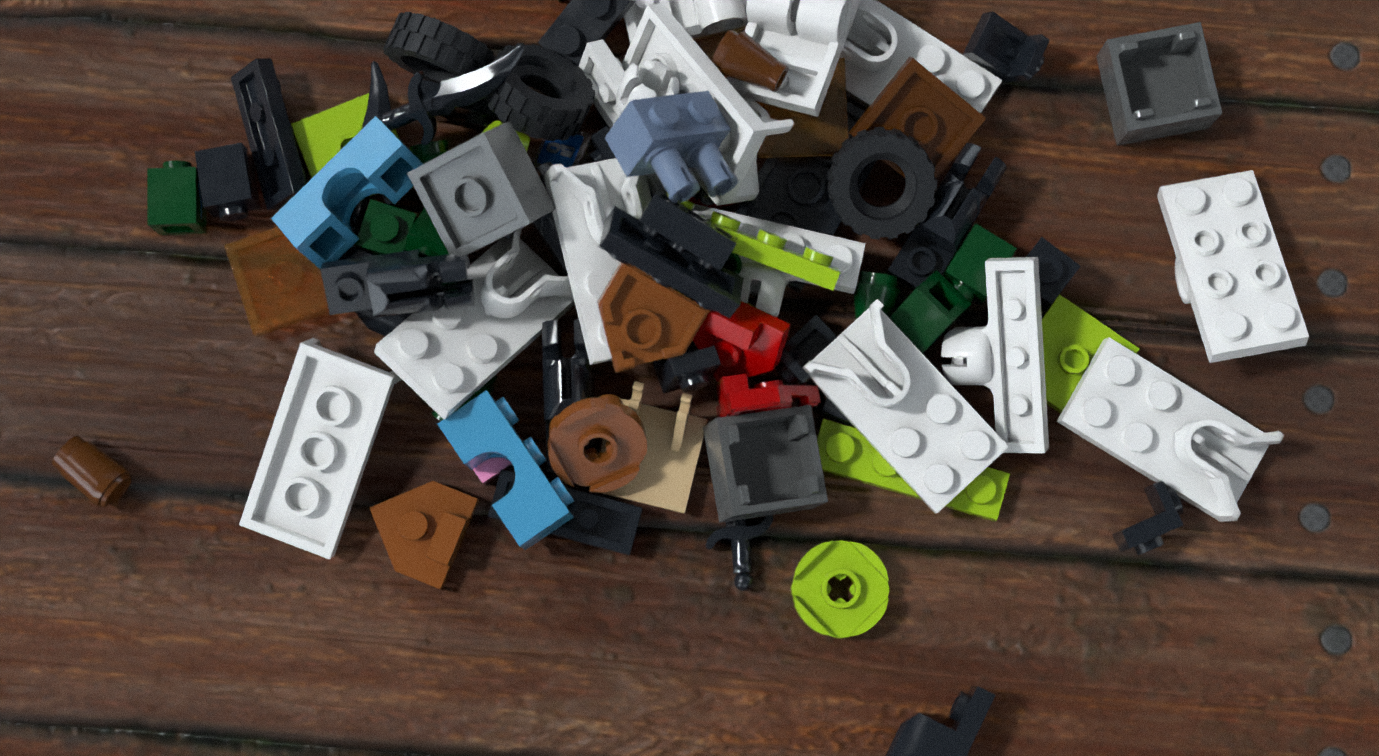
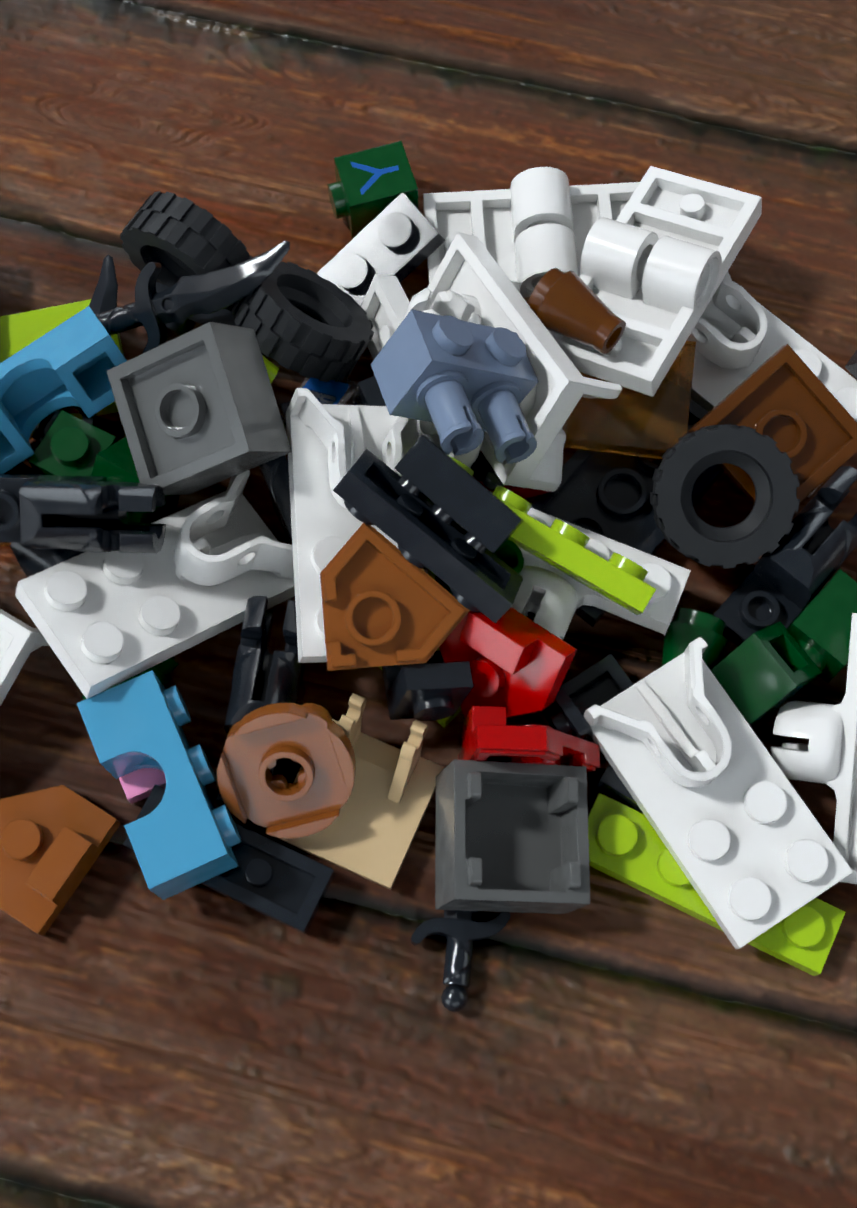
camera: 10 degrees right, 10 degrees down
lime plate [791,540,890,639] -> none

